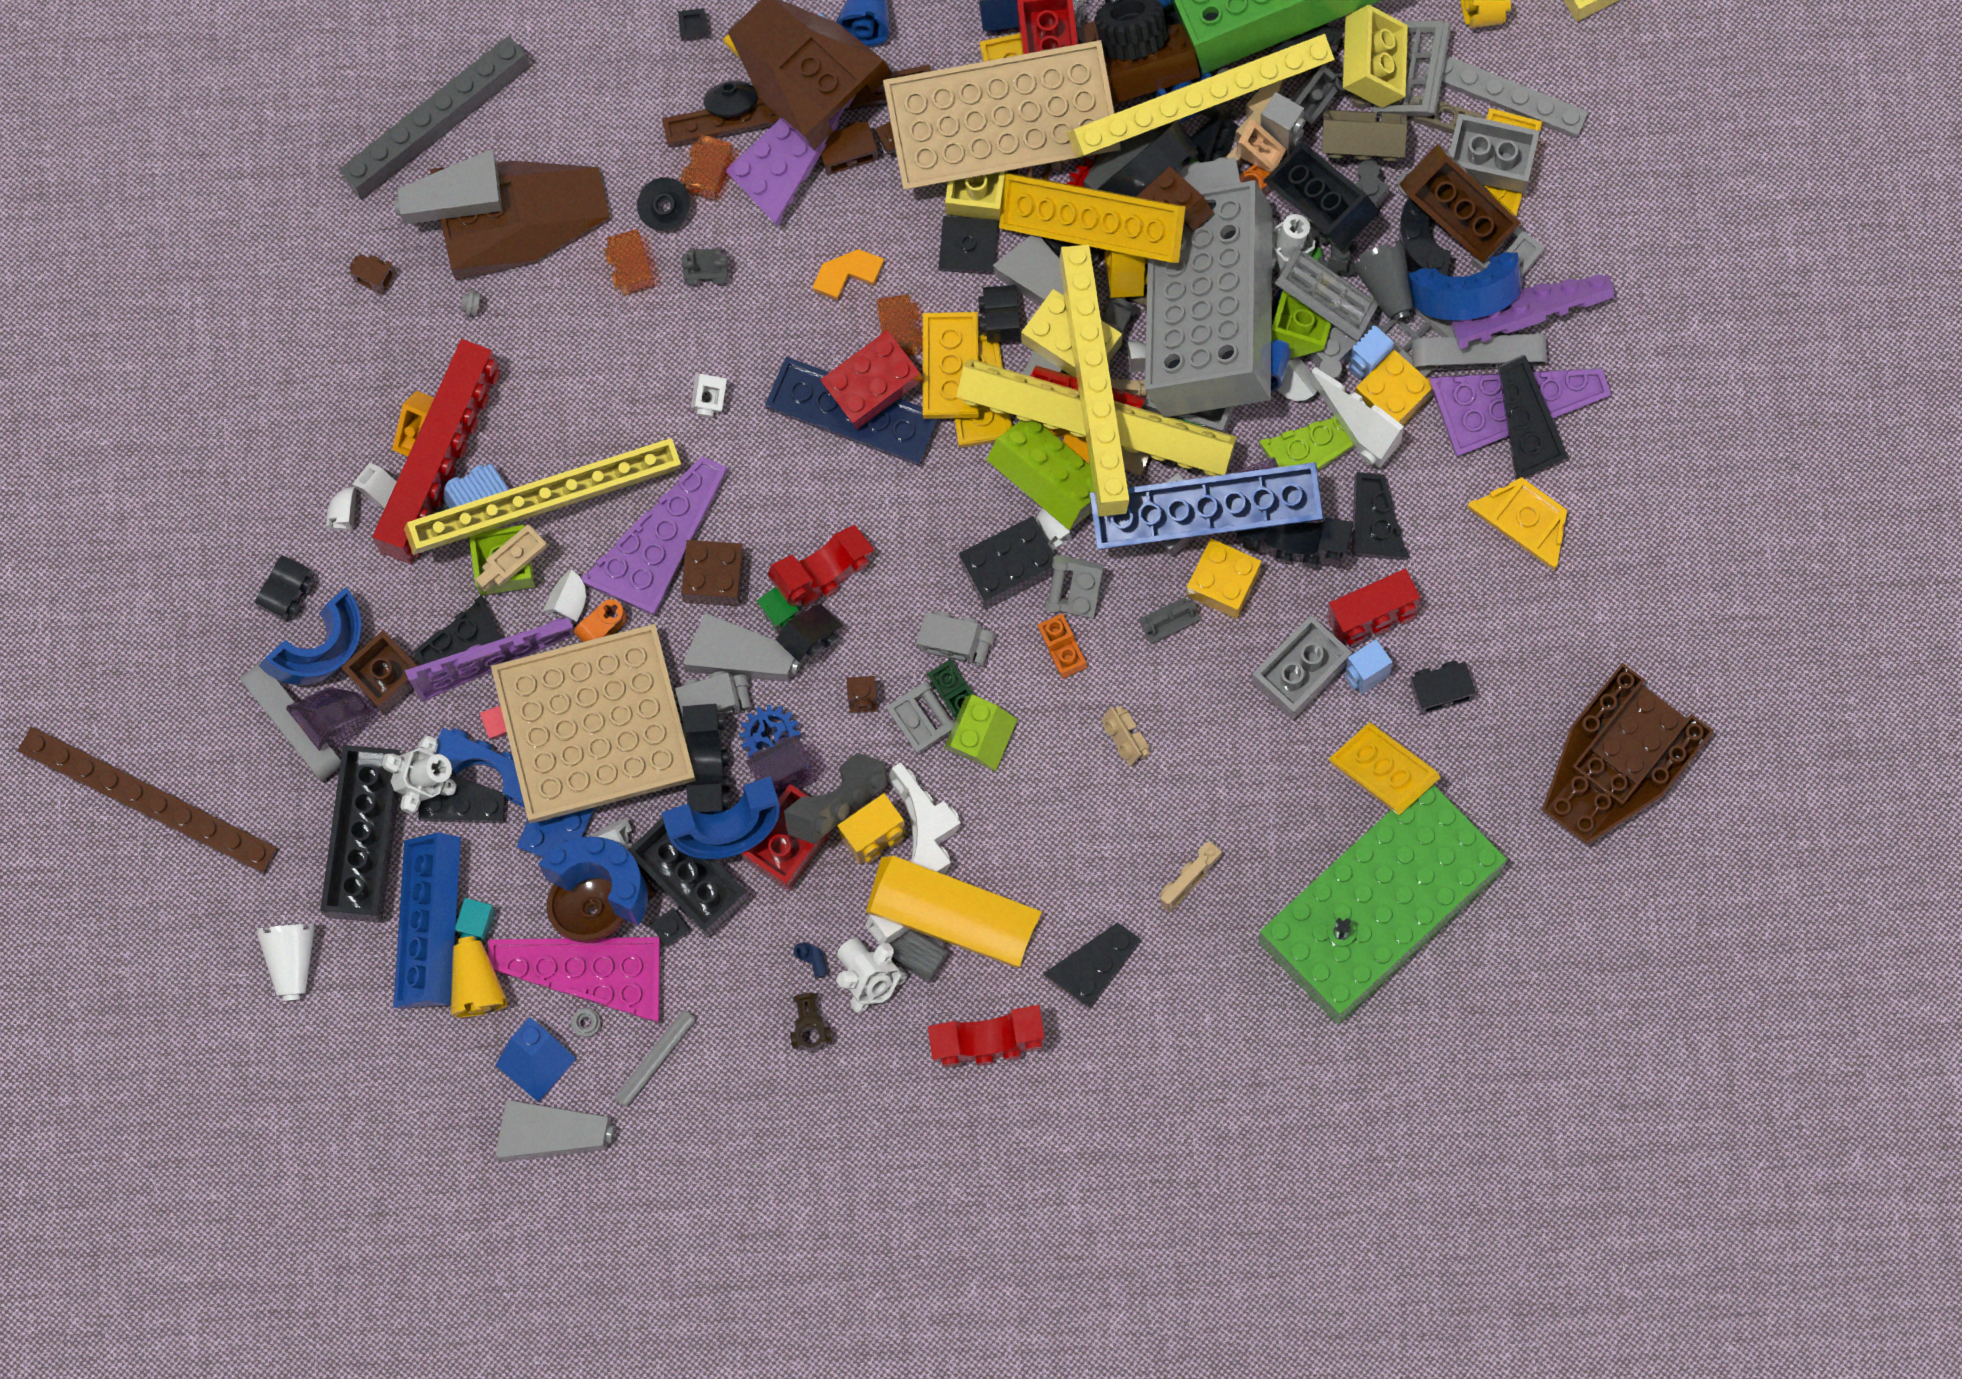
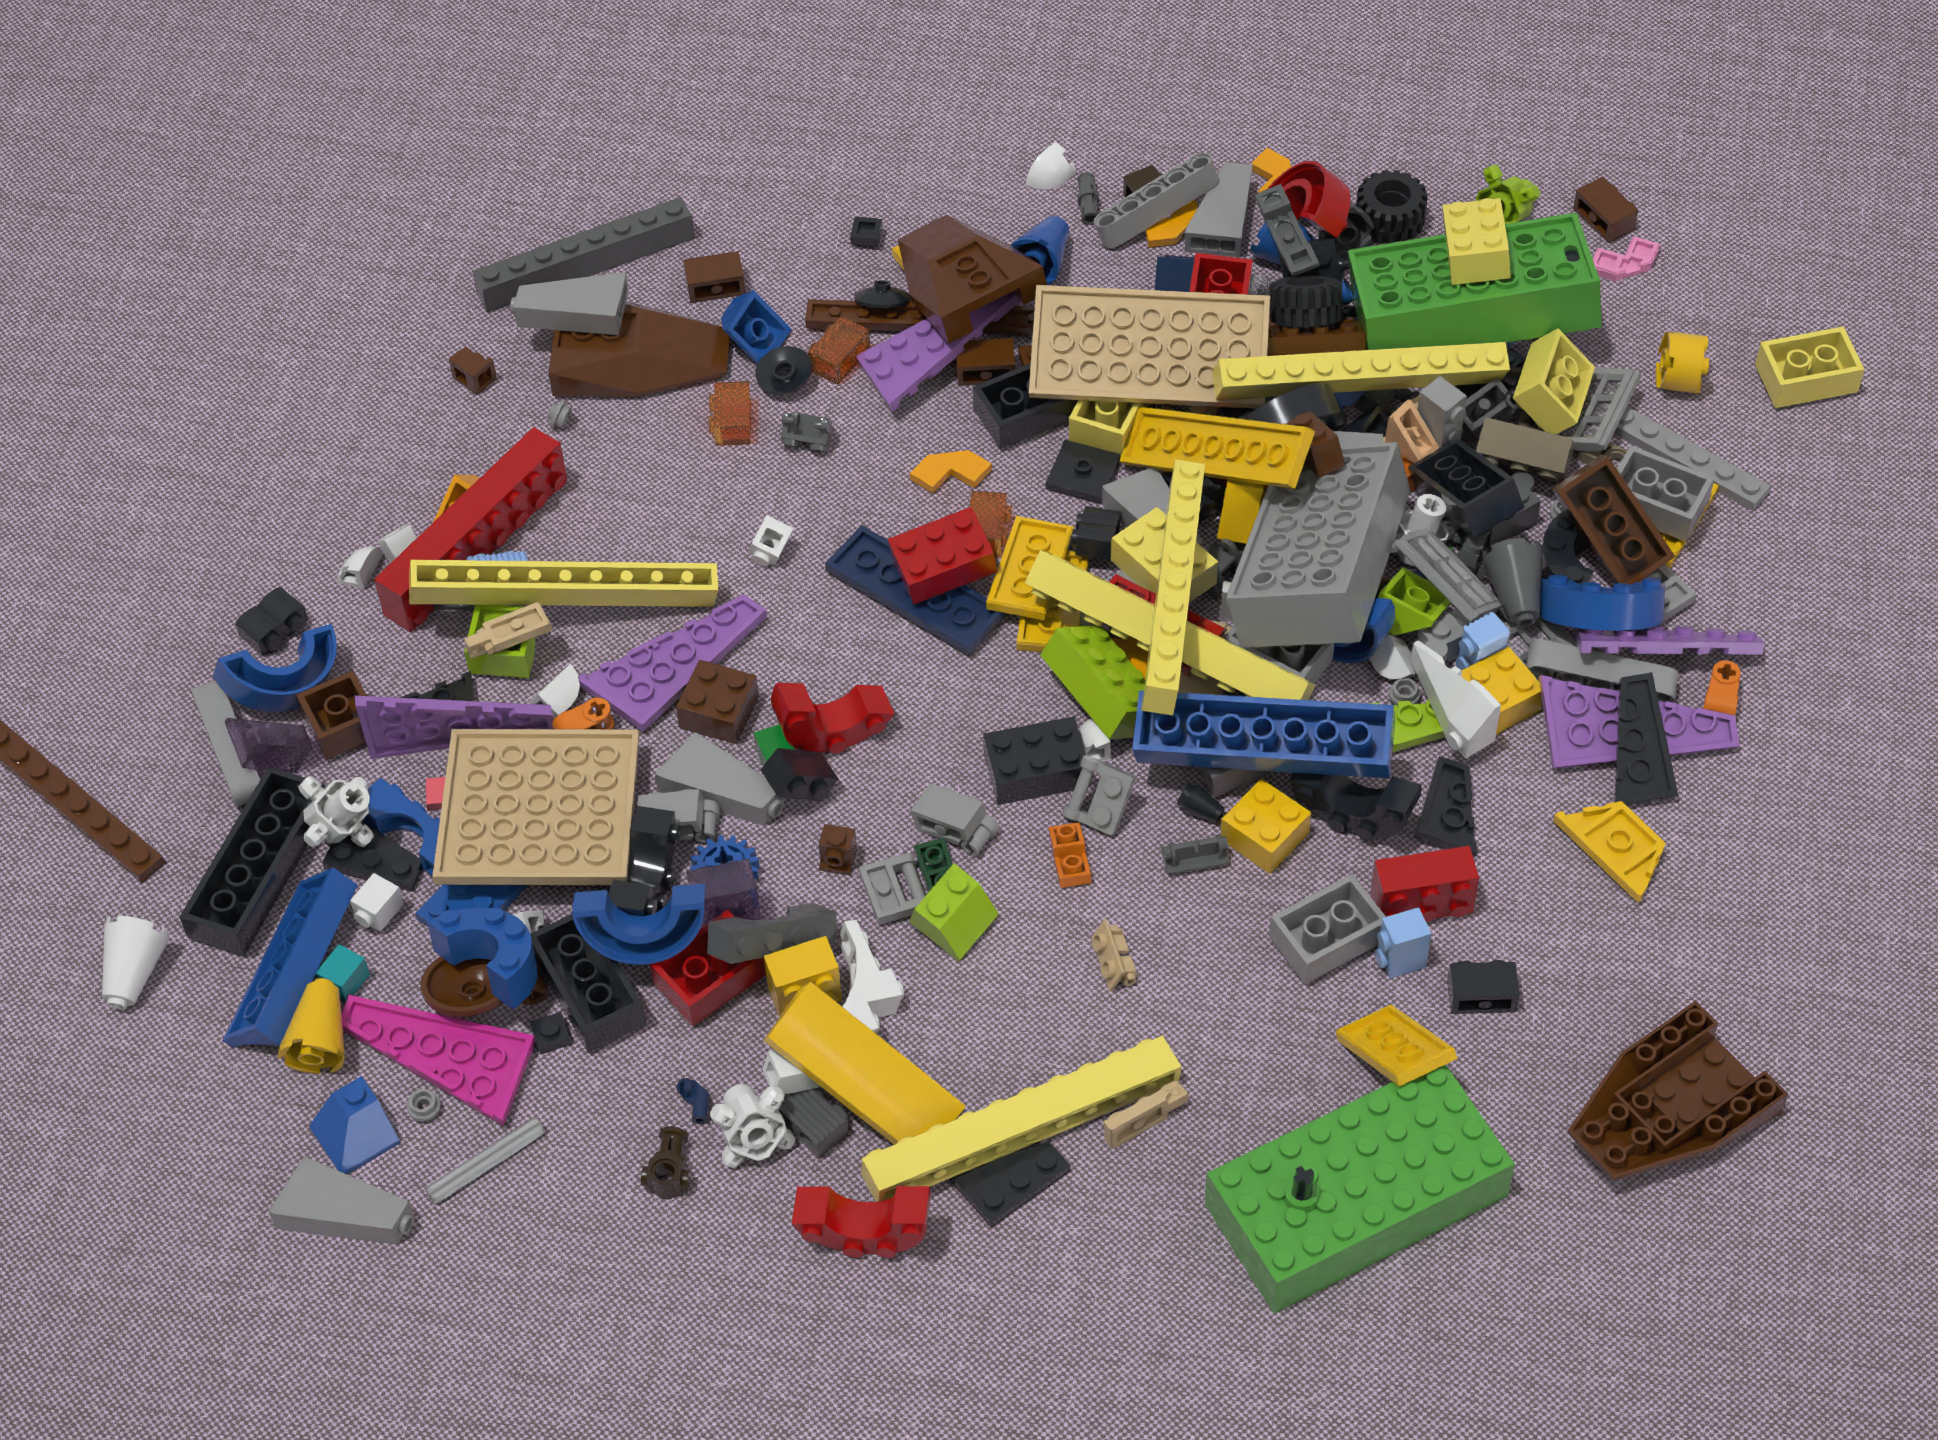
camera: 10 degrees right, 20 degrees down
none -> white brick [350,873,404,932]
none -> reddish brown brick [683,251,746,304]
none -> blue slope [721,290,792,364]
none -> light yellow brick [861,1036,1181,1202]
none -> black brick [973,363,1078,449]
none -> black cone [1177,782,1226,824]
none -> light grey plate [1389,678,1420,705]
none -> orange piece [1703,660,1741,715]

